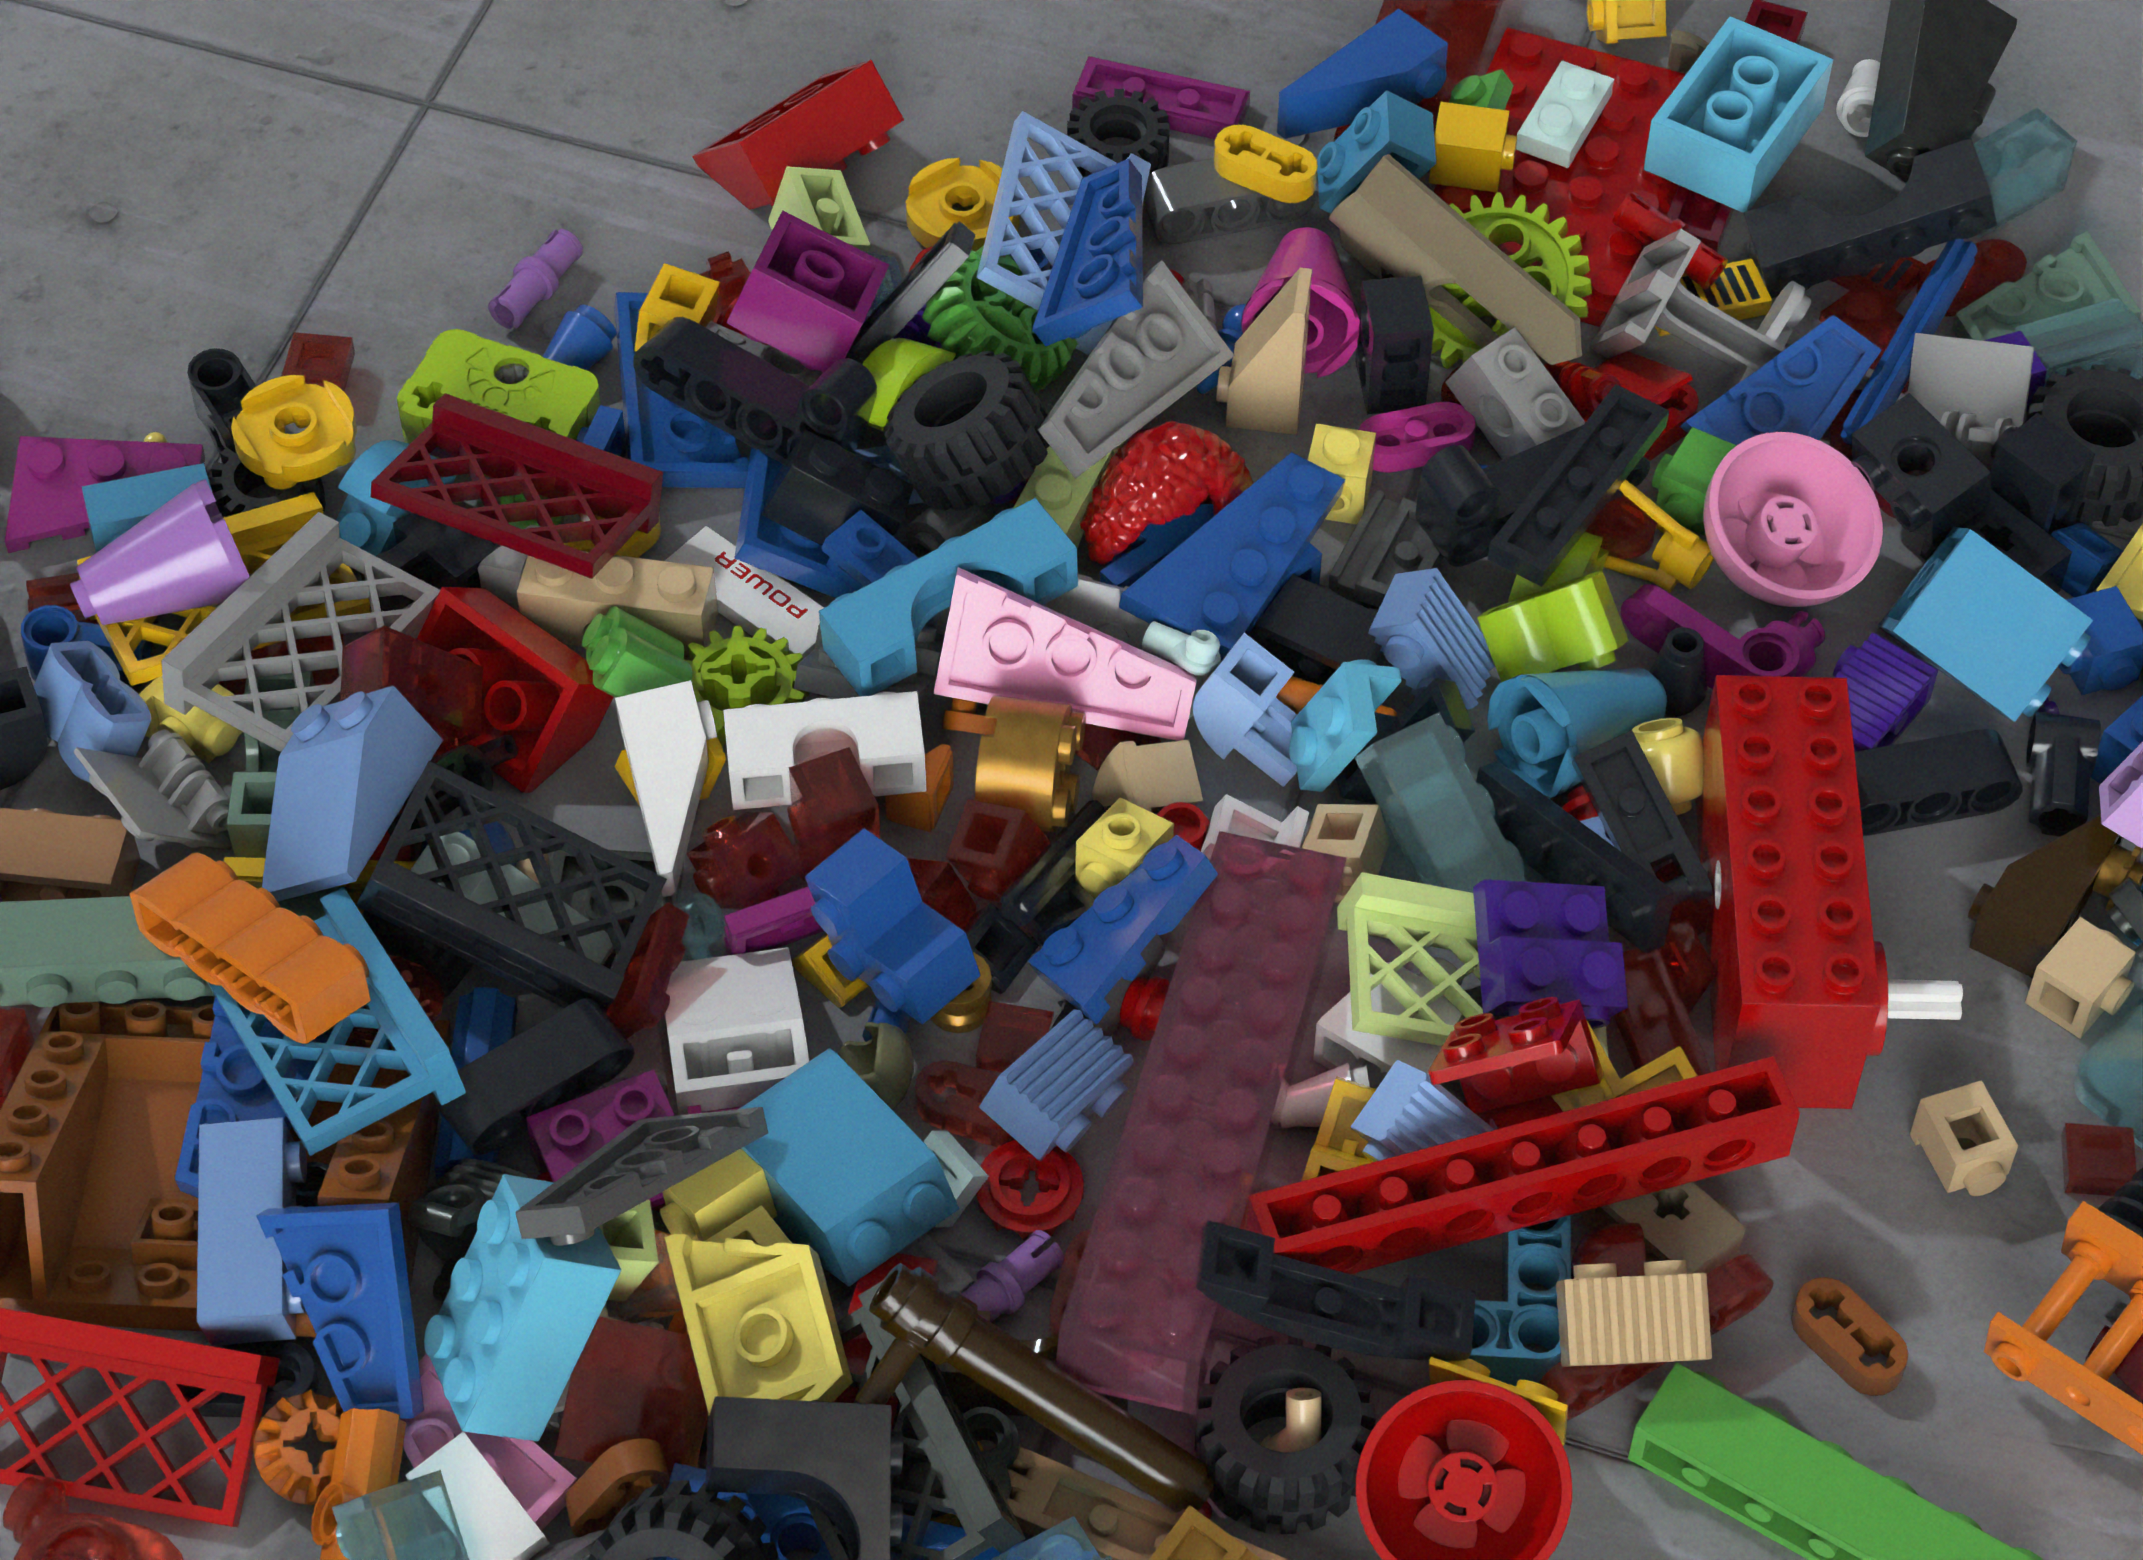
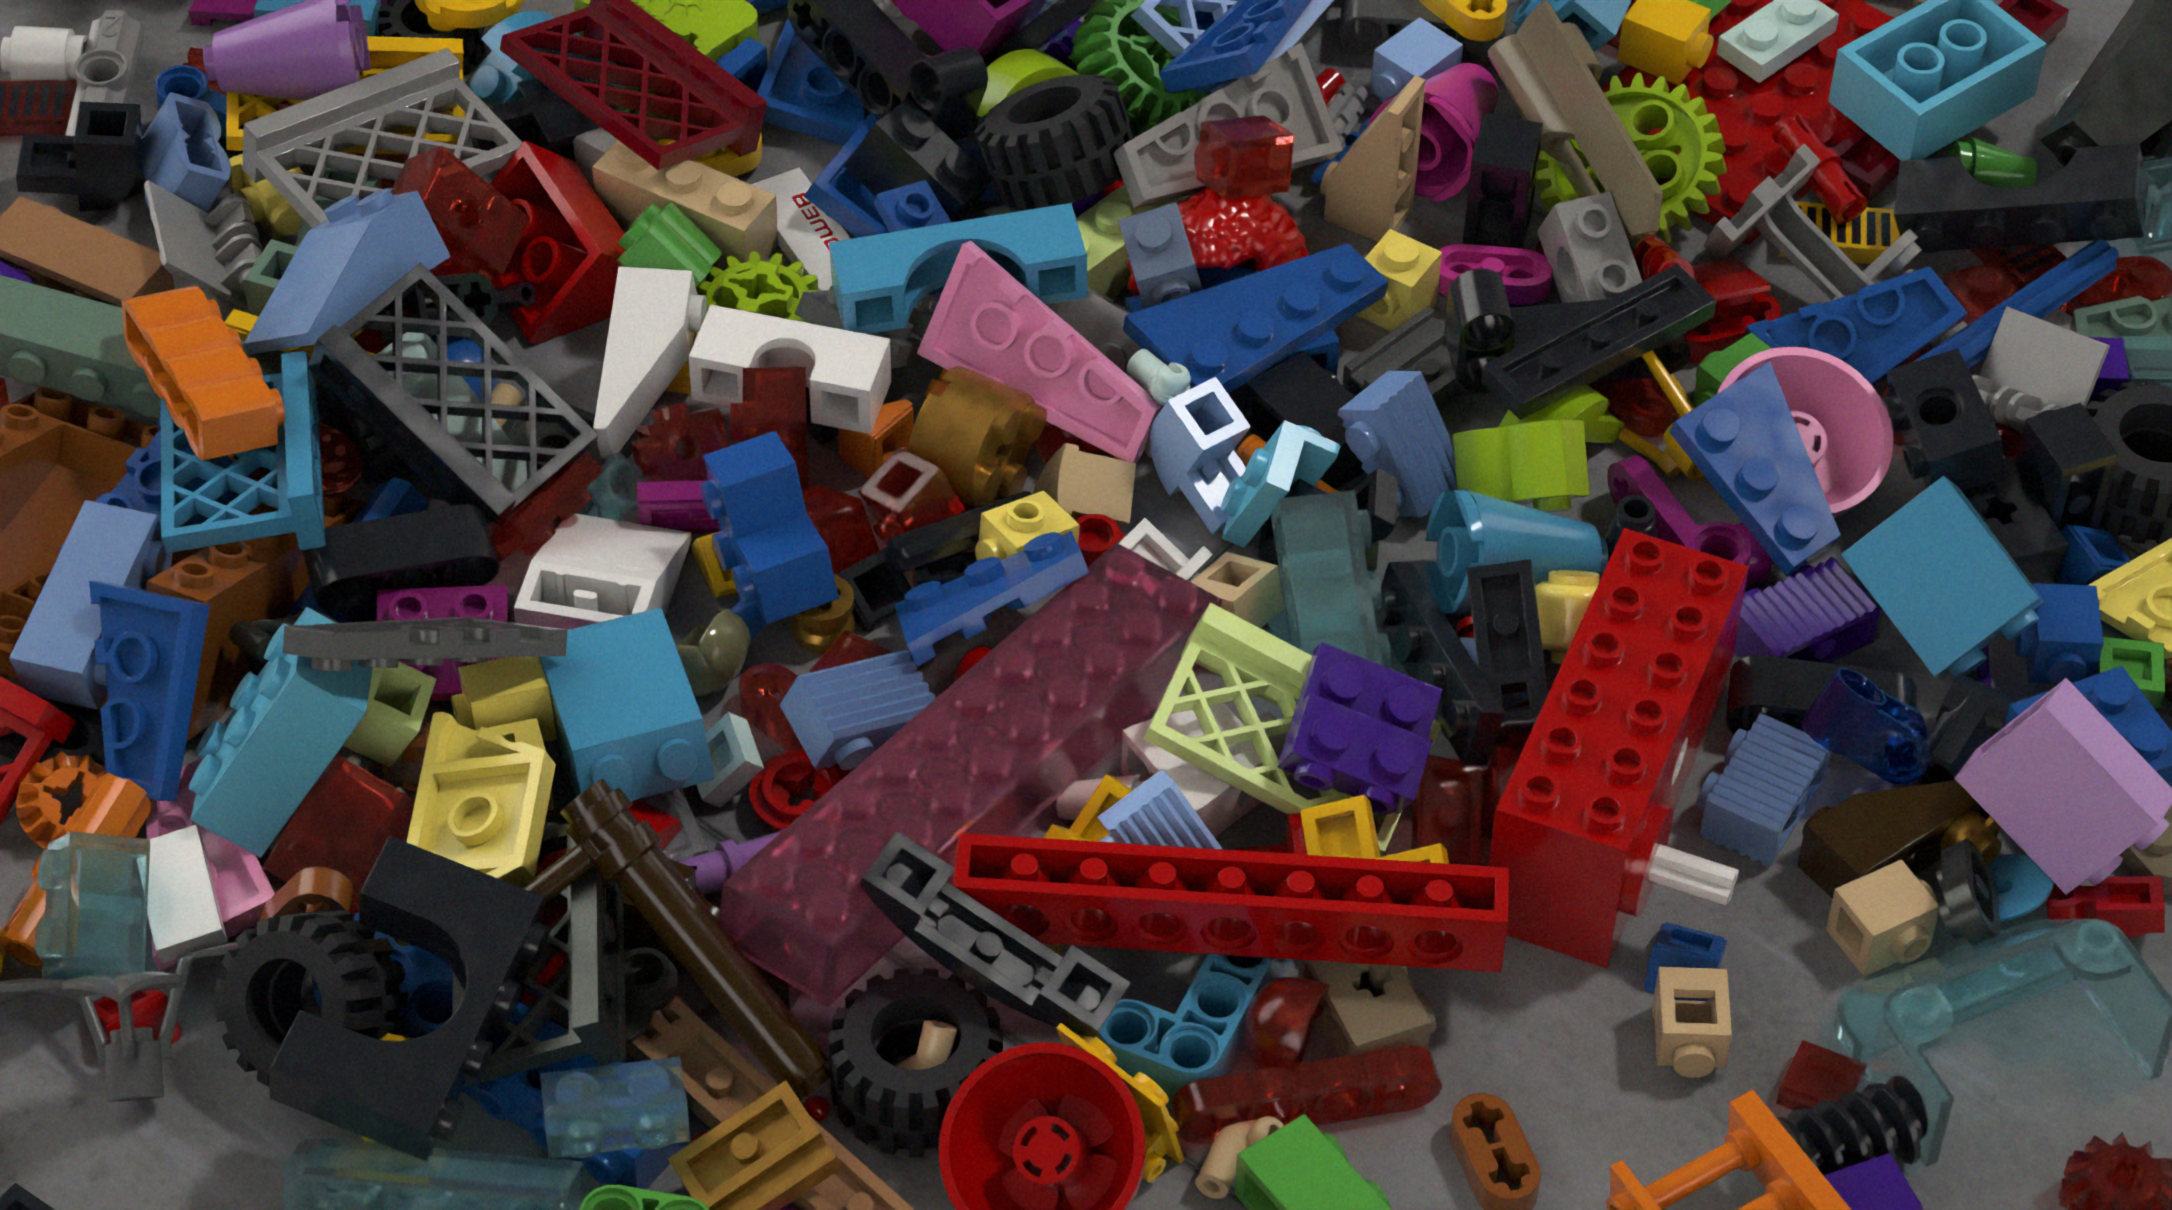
camera: 20 degrees right, 5 degrees down
red bracket [1428,997,1604,1114] -> none
tan brick [1556,1260,1712,1367] -> none
none -> sand blue bracket [1118,202,1203,308]
none -> clear red brick [1194,115,1295,199]
none -> tan arm [1195,1116,1284,1199]
none -> light blue brick [1370,17,1463,102]
none -> blue slope [1644,922,1728,1001]
none -> blue wing [1669,360,1841,577]
none -> medium blue brick [1696,713,1833,867]
none -> clear blue piece [1800,667,1930,784]
none -> bright green cone [1946,137,2037,188]

